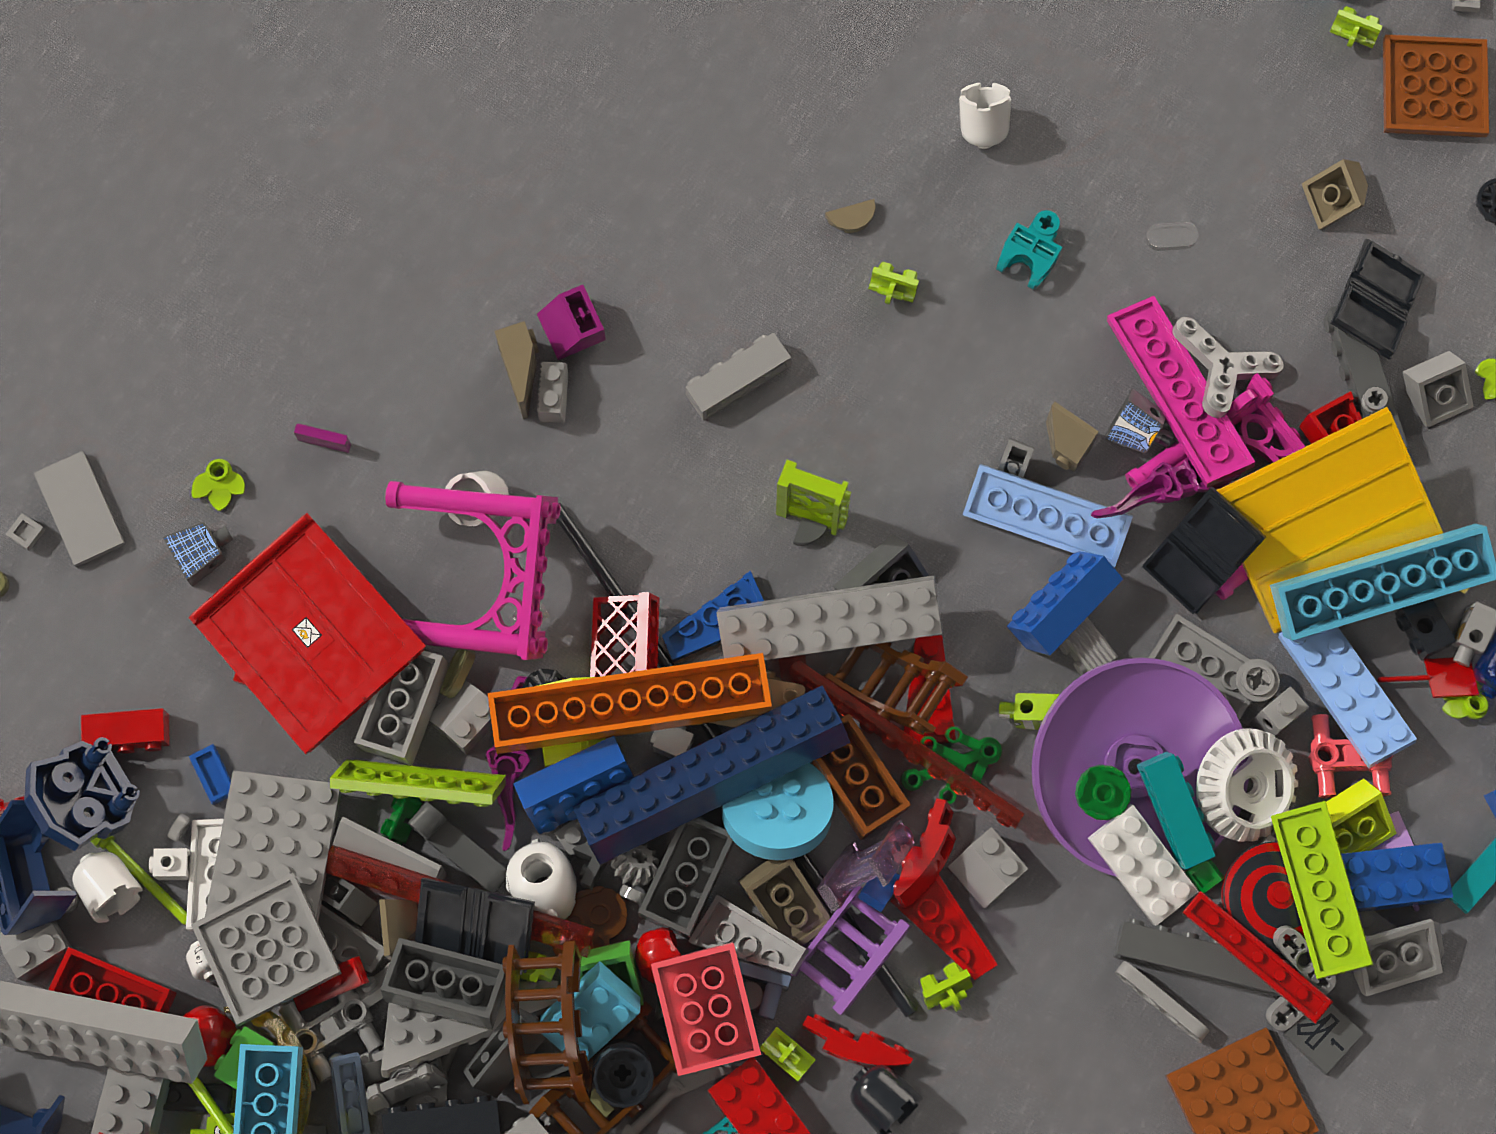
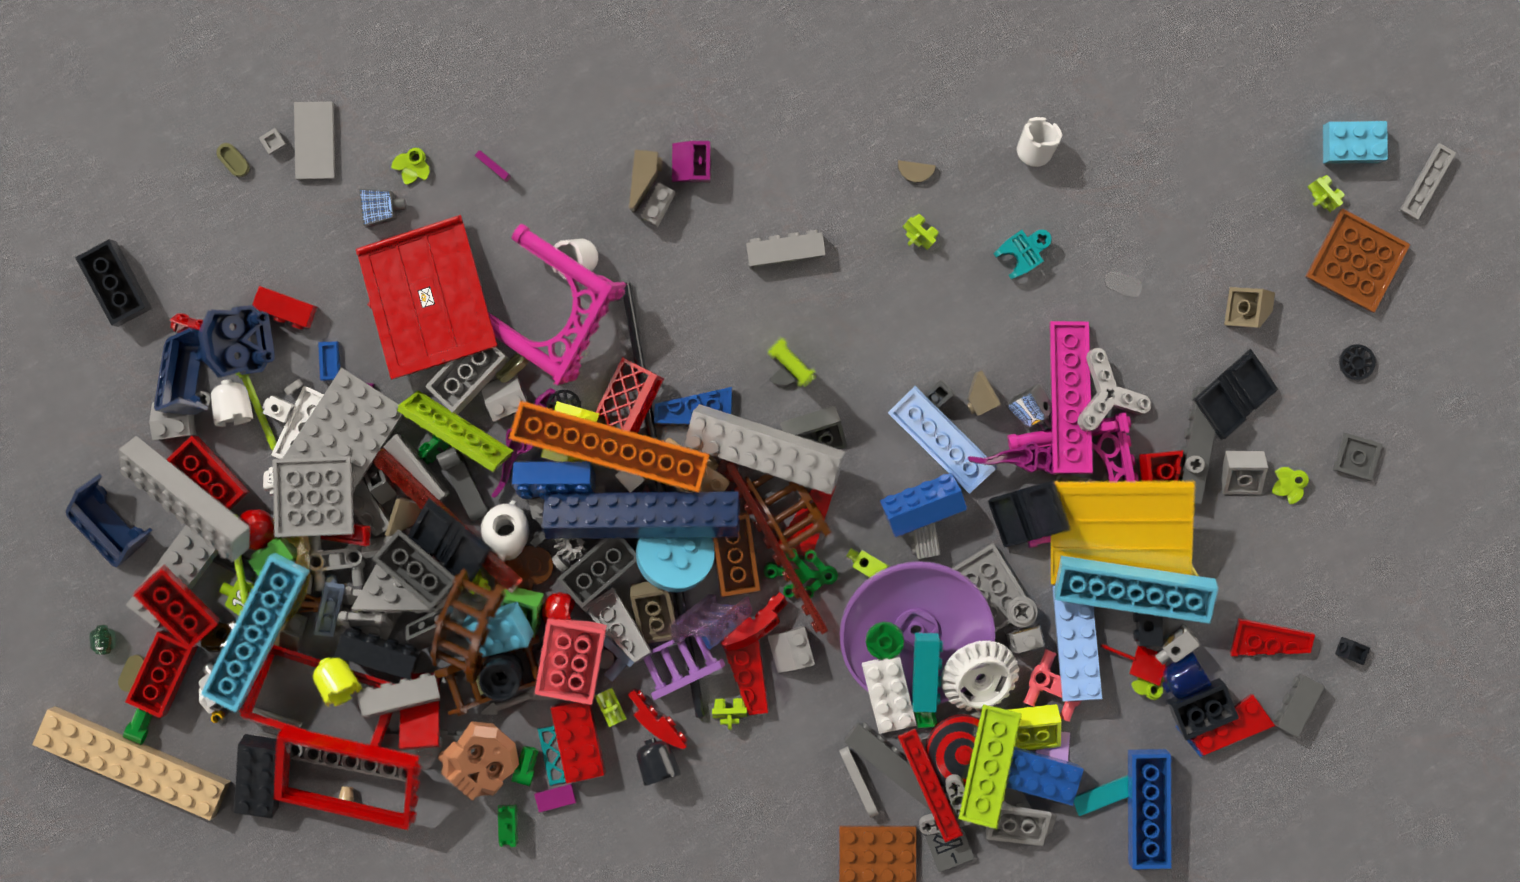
camera: 25 degrees right, 15 degrees up
none -> dark orange piece [299,593,321,613]

